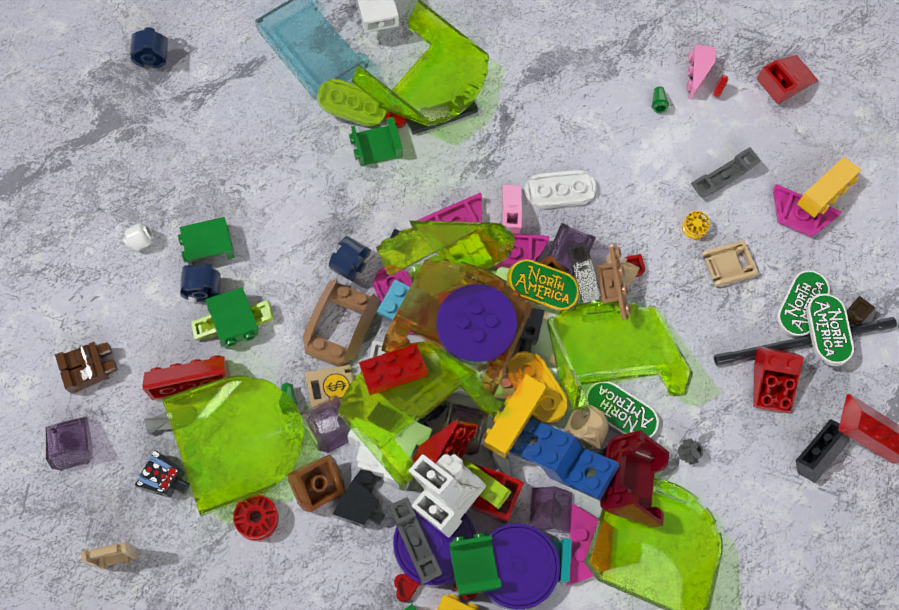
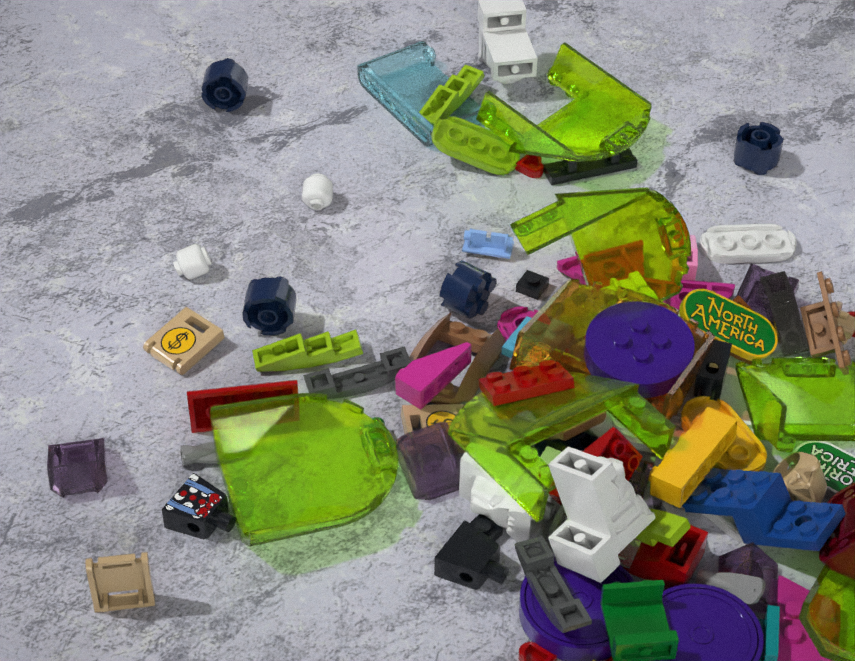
camera: 10 degrees right, 25 degrees down
reddish brown hips [55,342,118,394] -> none
green panel [178,217,235,266] -> none
green panel [205,287,259,347] -> none
red wheel [233,495,279,541] -> none
dark orange slope [287,455,345,512] -> none
green panel [349,117,403,166] -> none
none -> tan container [143,307,225,375]
none -> white head [302,174,333,210]
none -> dark grey slope [303,346,411,399]
none -> dark pink slope [395,342,471,410]
none -> lime slope [416,64,485,126]
none -> light blue hinge [462,228,514,259]
none -> light grey piece [696,570,765,605]
none -> dark blue brick [734,122,784,175]

